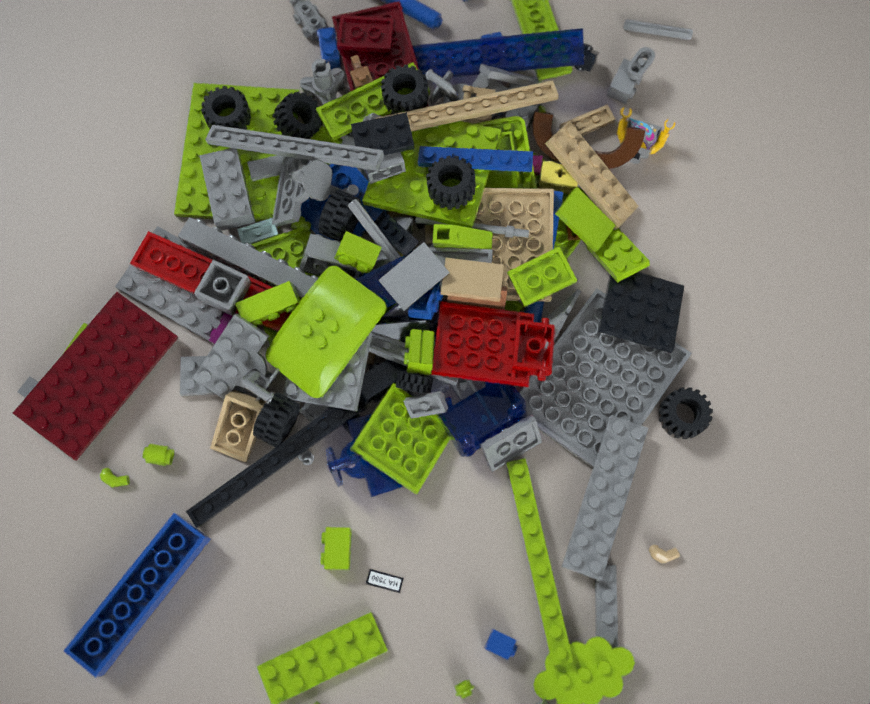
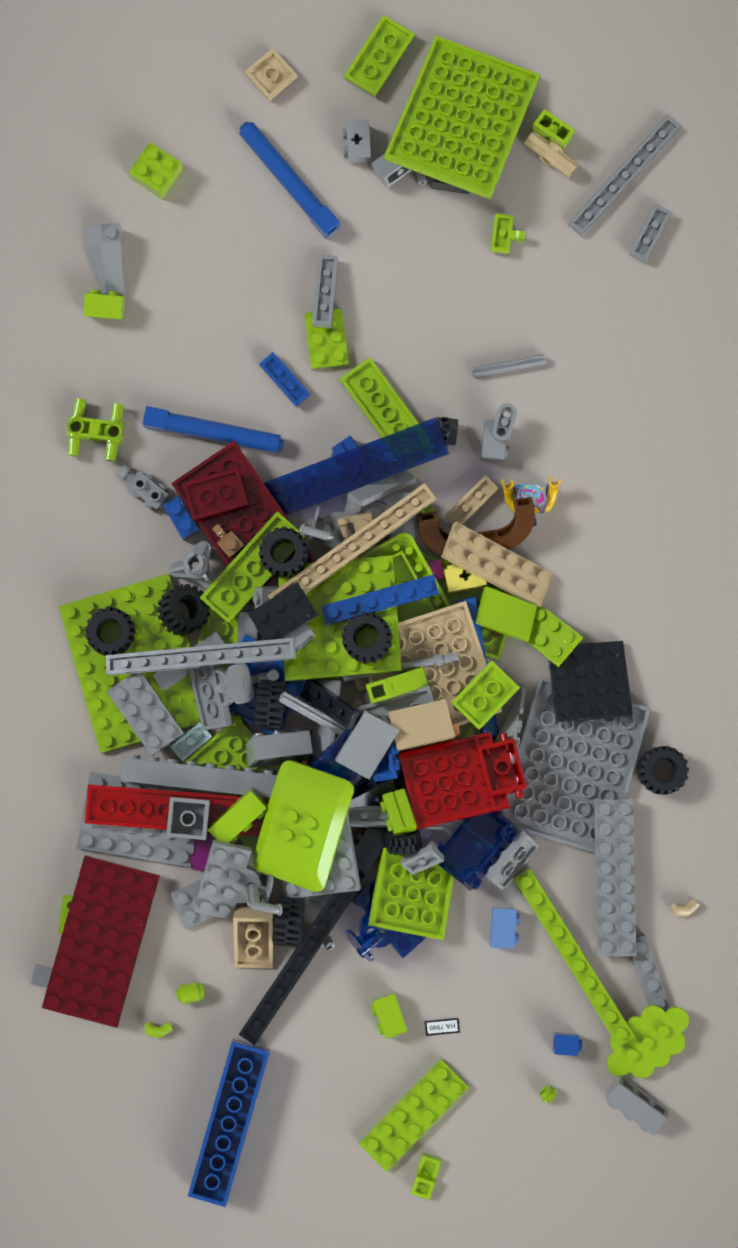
camera: 20 degrees left, 10 degrees up
lime brick [334,231,382,274] -> none
none -> medium blue brick [490,907,520,949]

